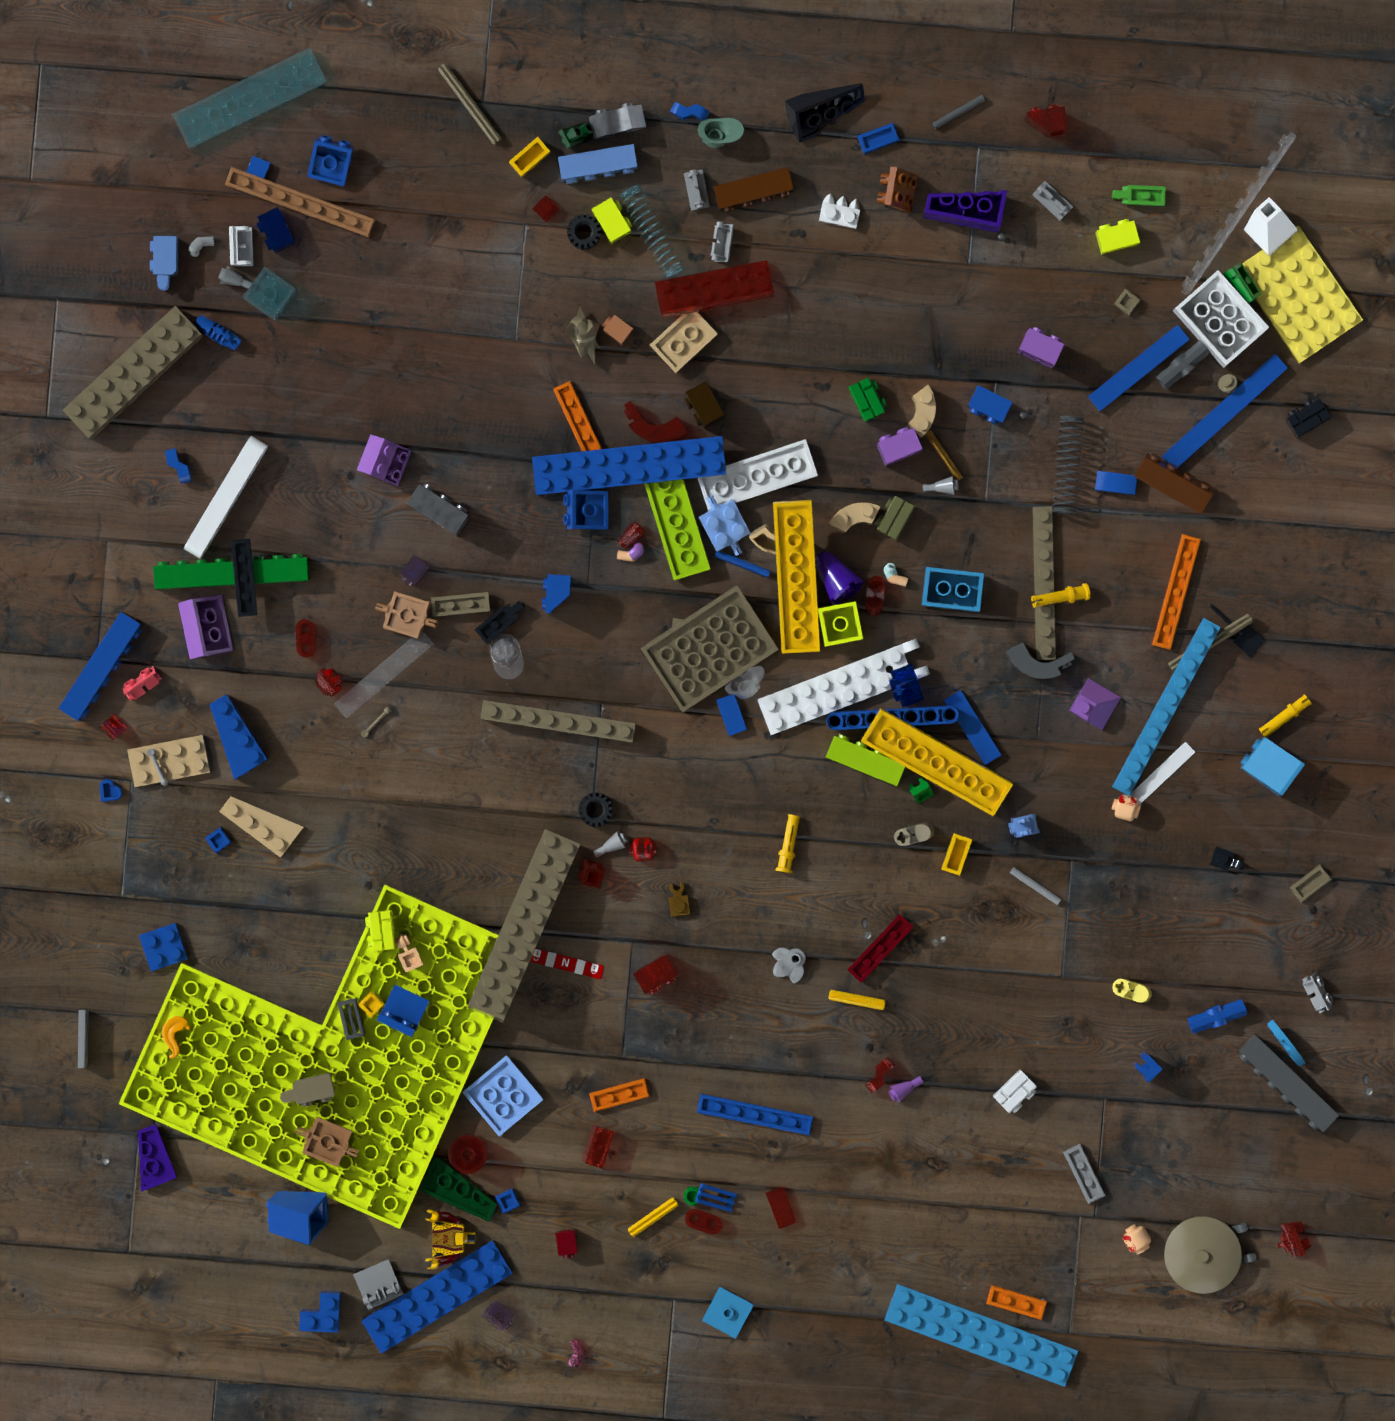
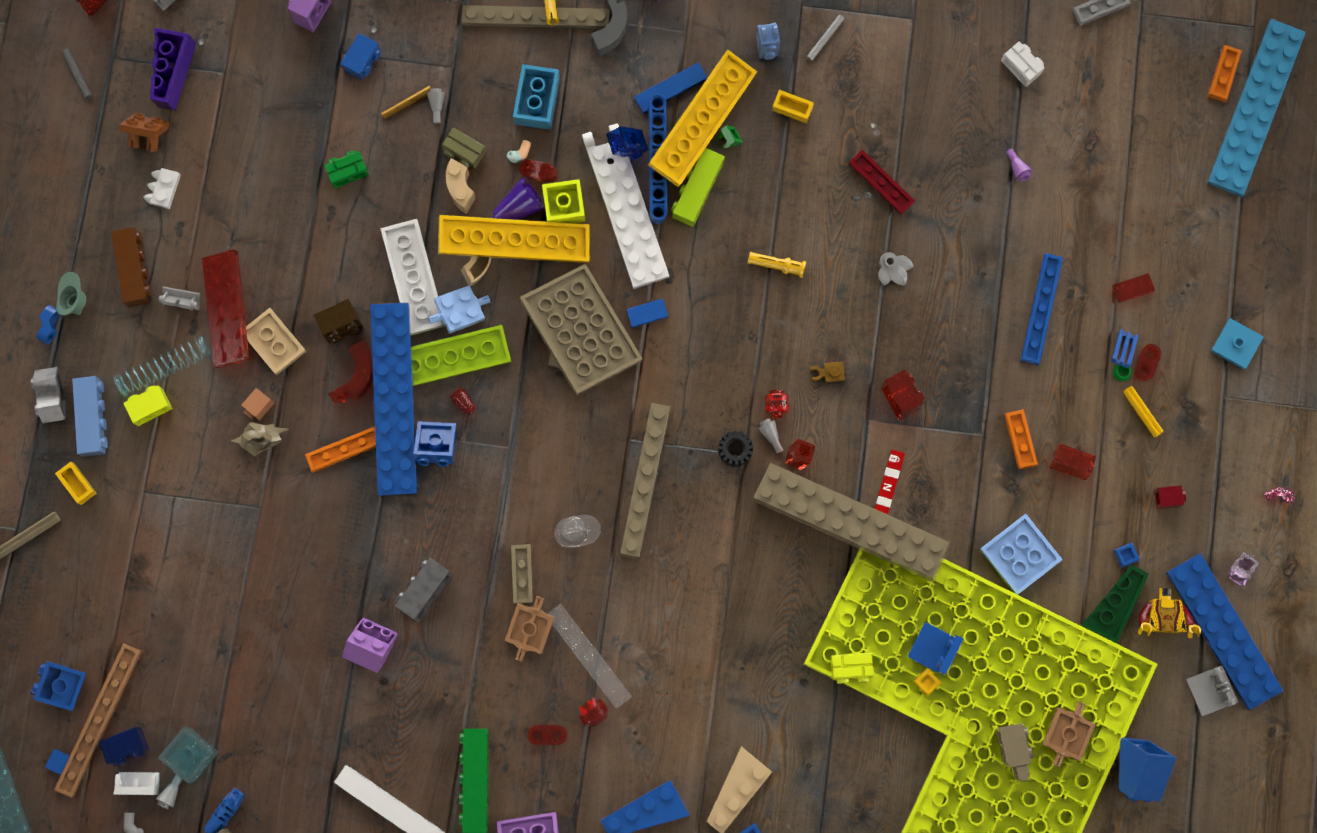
camera: 85 degrees left, 10 degrees down
black tile [231,539,258,617] -> none
blue brick [299,1290,341,1333] -> none
dark grey tile [337,998,365,1040] -> none
dark tan hinge [361,707,392,738] -> none
light nougat plate [395,934,423,973] -> none
clear purple brick [400,555,430,585] -> none
clear red brick [449,1133,488,1174] -> none
black hinge [474,601,524,645] -> none
clear red plate [532,195,559,222] -> none
blue slope [542,574,572,614] -> none
dark green hips [558,122,594,149] -> none
black tyre [567,214,602,250] -> none
arm [617,543,644,562] -> none
light grey hinge [684,169,710,211] -> none
blue bar [714,551,770,578] -> none
clear piece [725,666,764,699] -> none
black wedge [785,83,865,143] -> none
yellow axle [829,990,885,1010] -> none
blue tile [857,123,900,154] -> none
clear red piece [865,1057,895,1094] -> none
medium lavender brick [877,426,922,466] -> none
dark tan piece [894,822,934,846] -> none
tan brick [908,385,936,440] -> none

